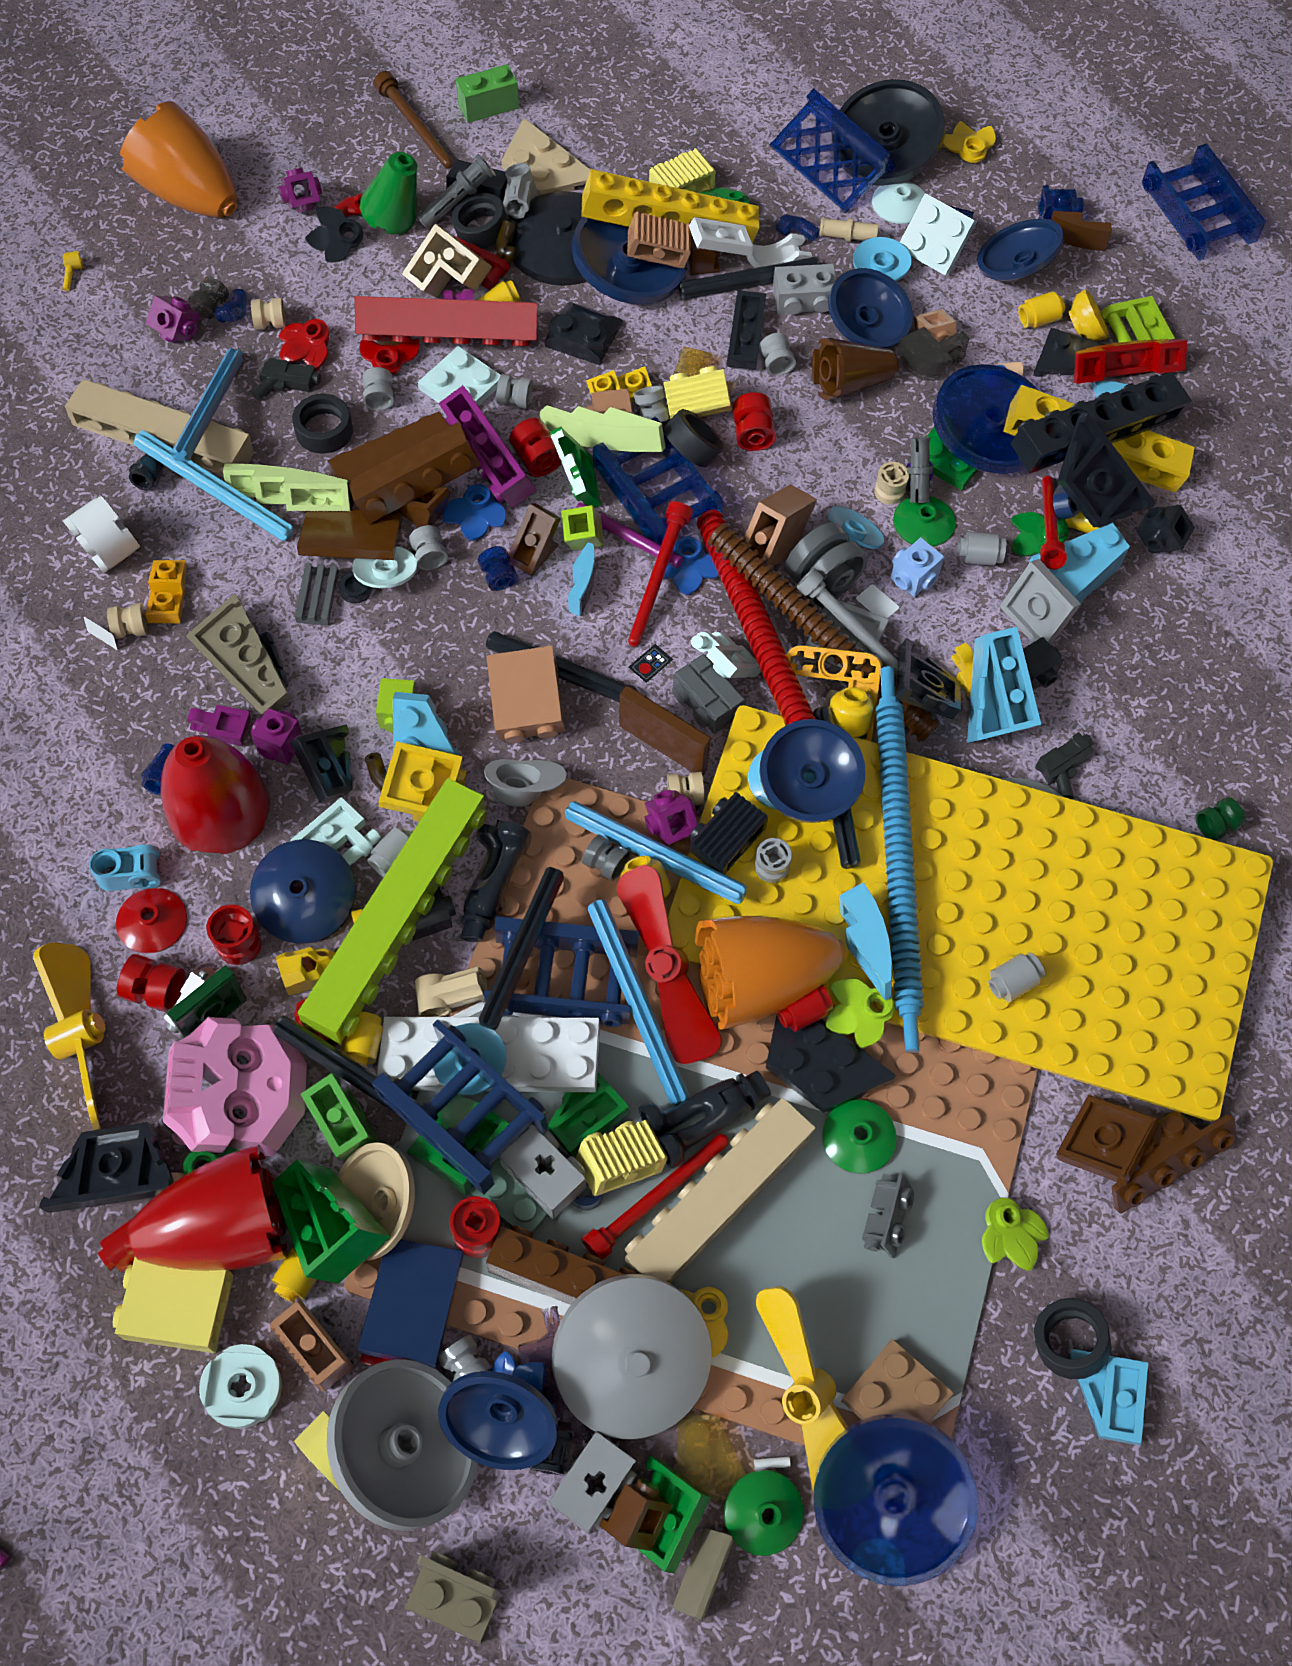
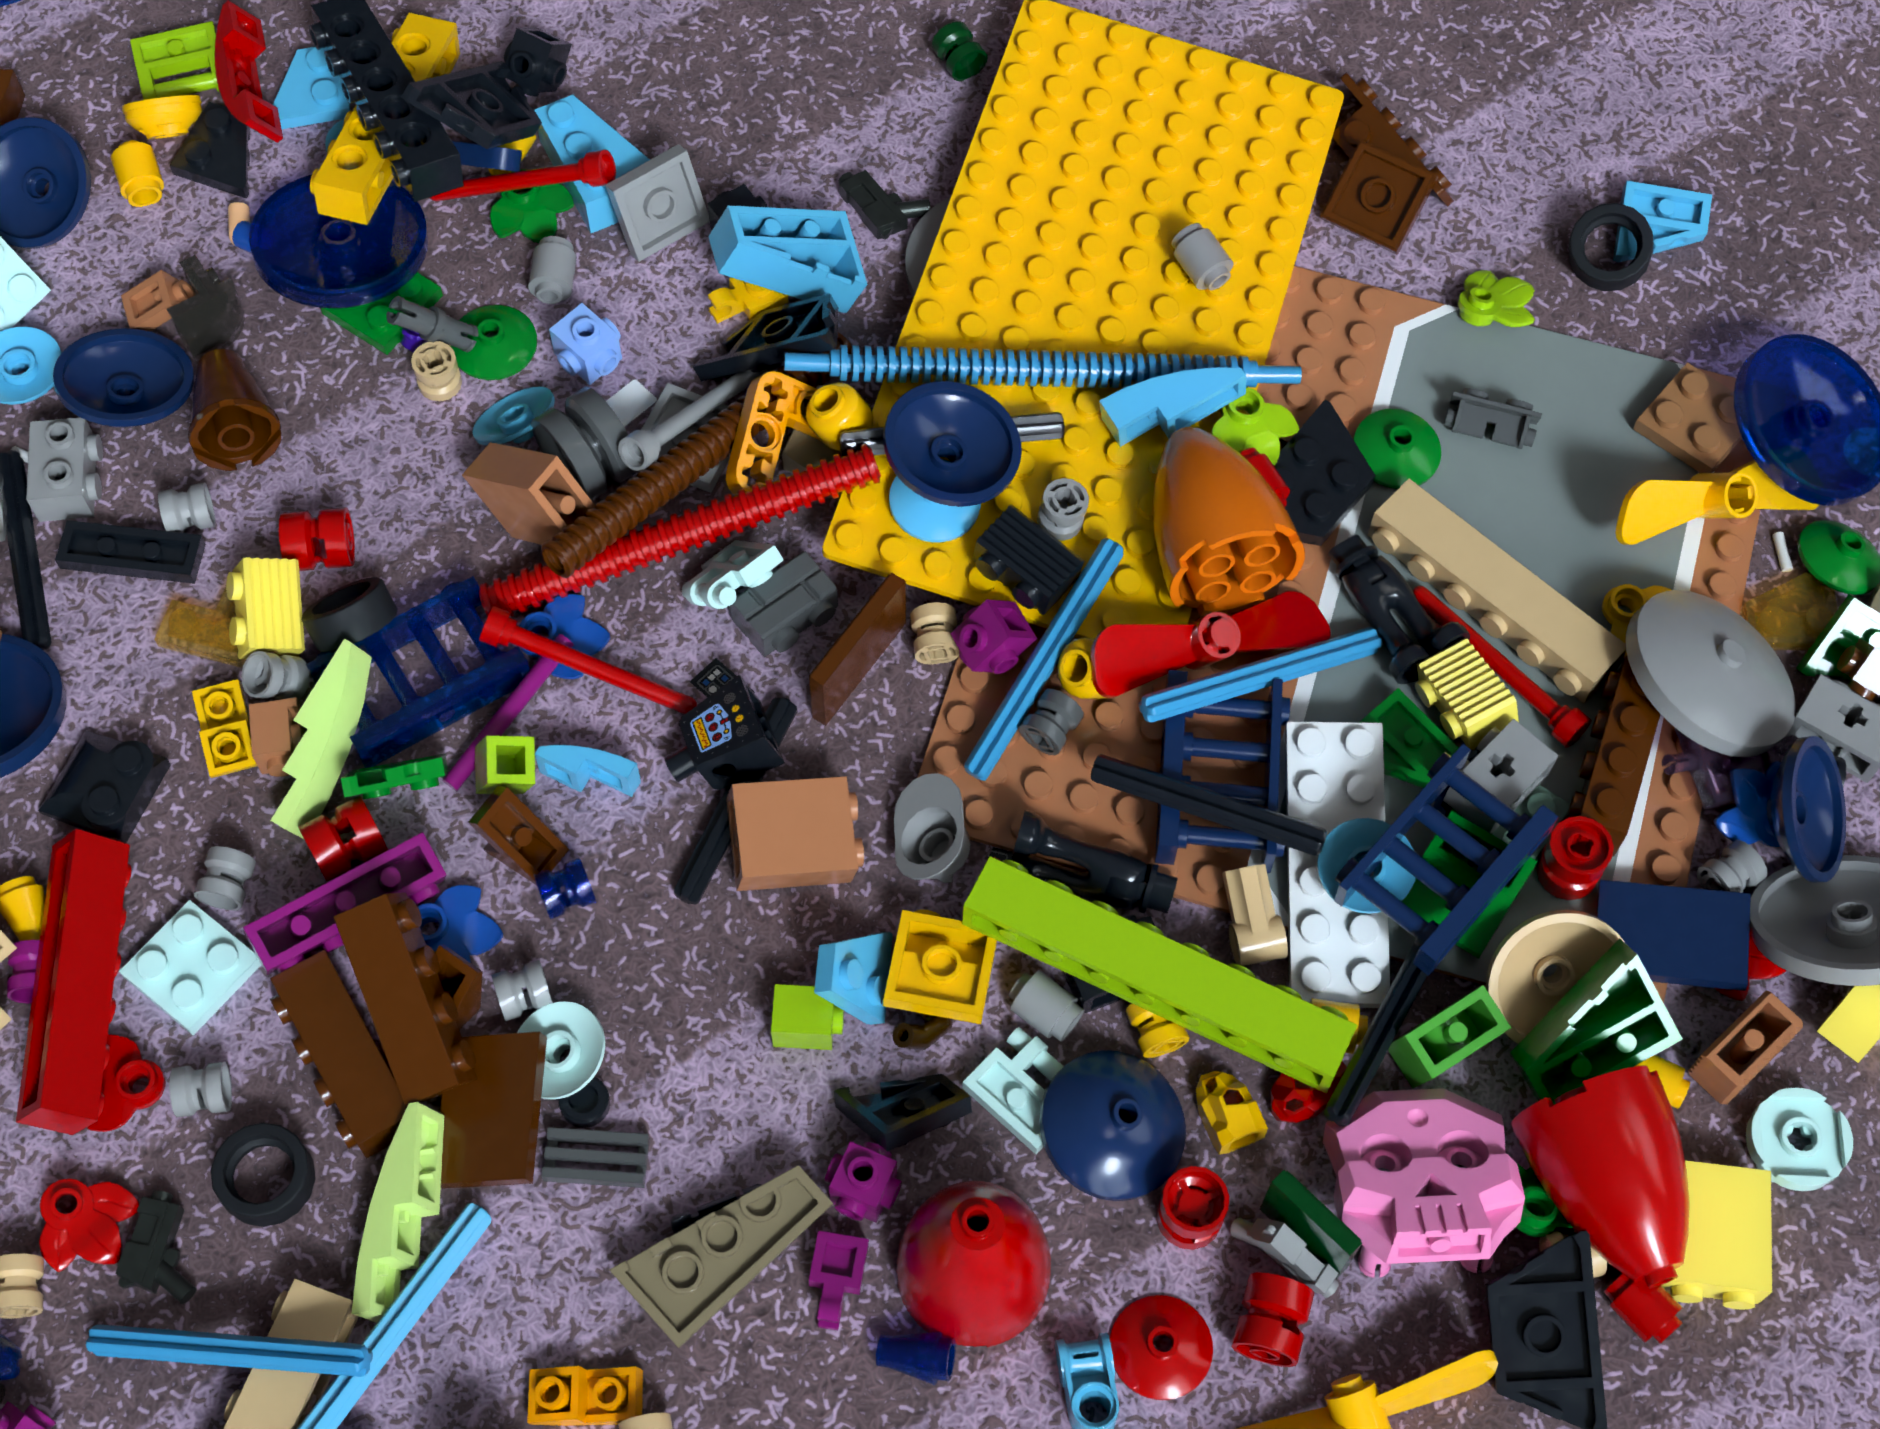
camera: 90 degrees left, 0 degrees up
none -> black torso [664,675,785,790]

